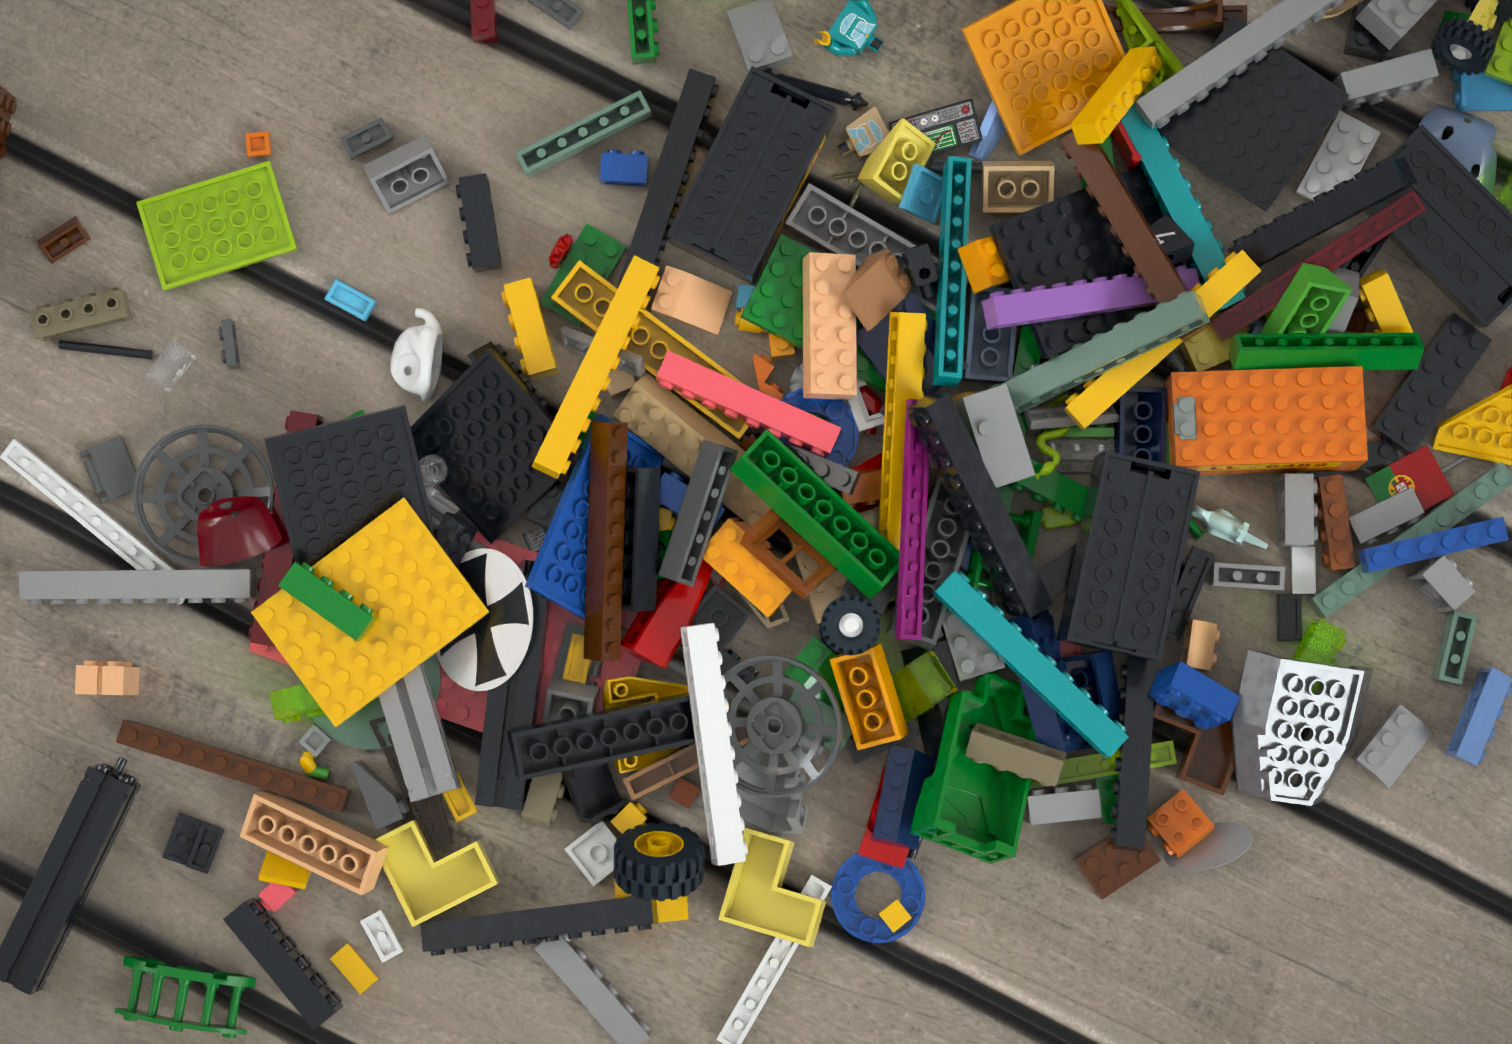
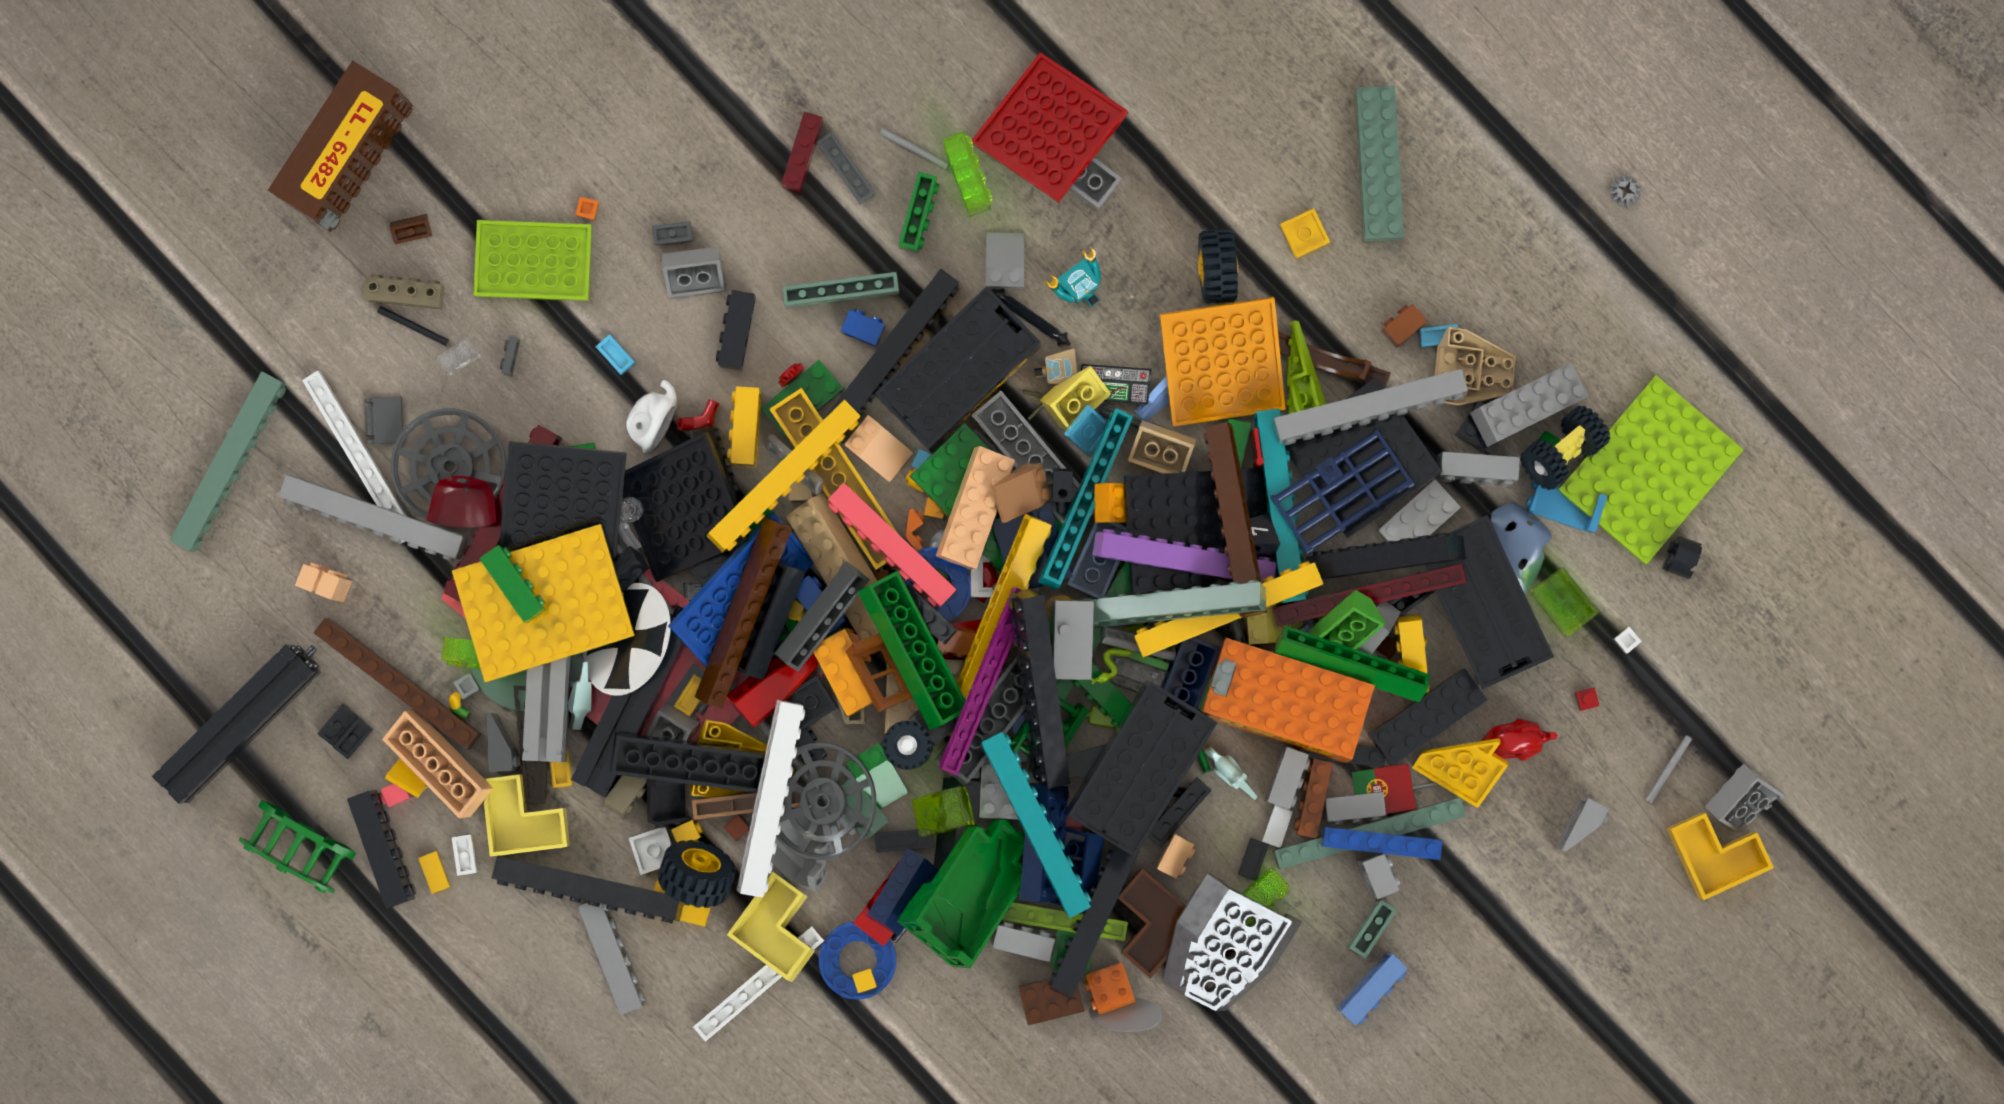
camera: 15 degrees right, 0 degrees up
light orange brick [830,643,909,750] -> none
dark tan brick [965,723,1067,787] -> none
yellow brick [1070,46,1162,145] -> none
blue brick [1148,661,1240,730] -> none
light grey brick [1209,562,1285,592] -> none
light grey slope [1351,704,1432,789] -> none
none -> light aqua animal [568,662,591,730]
none -> red arm [677,399,720,431]
none -> dark blue door [1270,428,1415,555]

